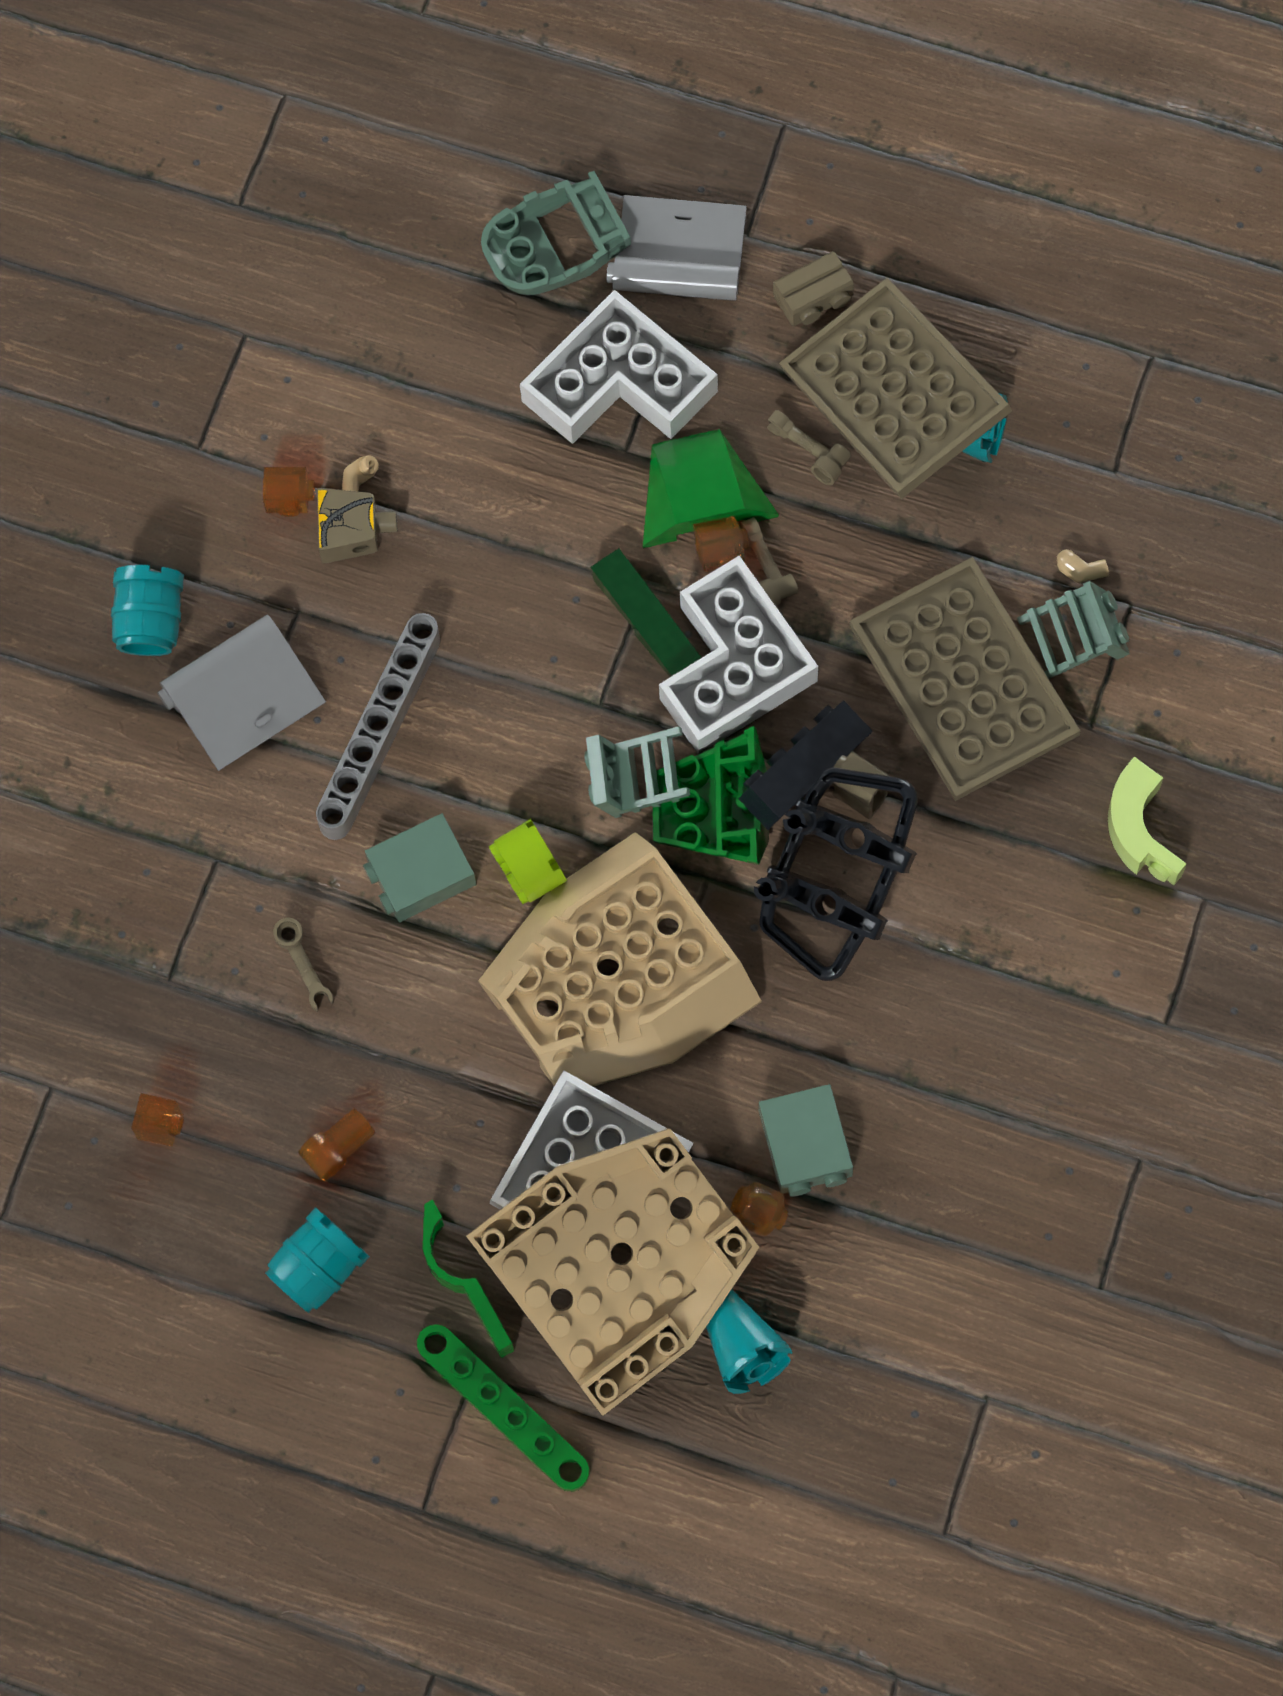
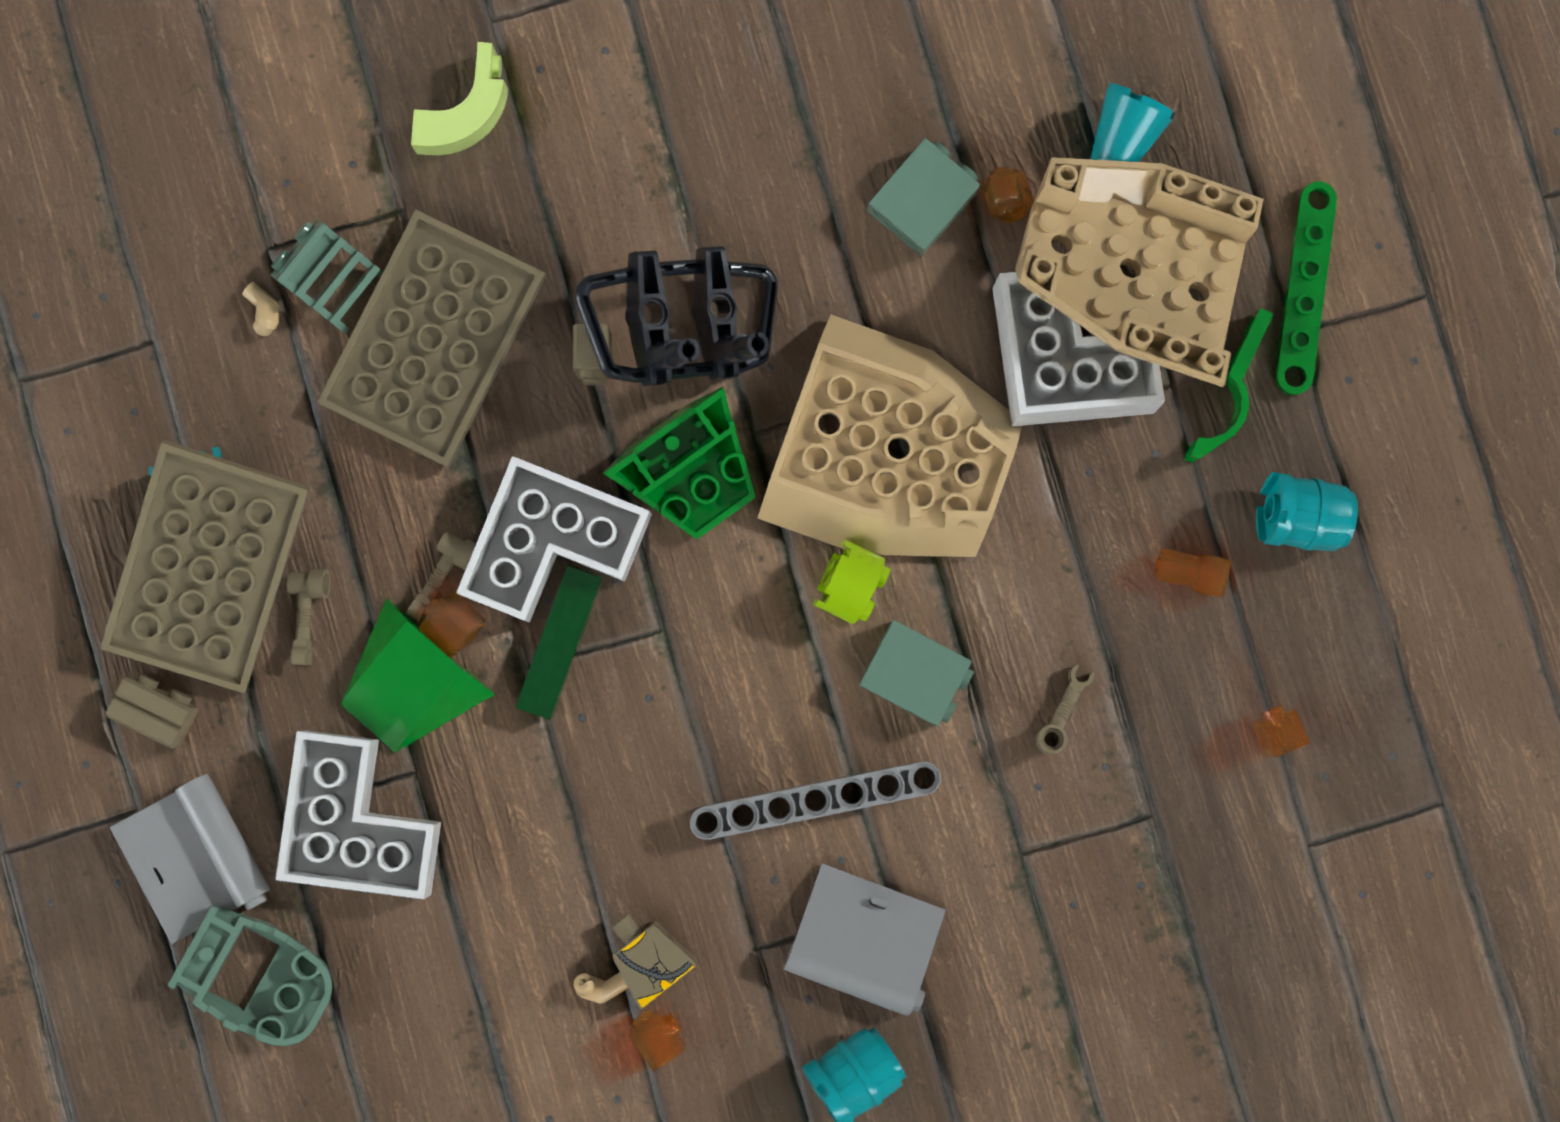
camera: 130 degrees left, 15 degrees up
sand green plate [584,726,690,818] -> none
black brick [738,700,873,830] -> none

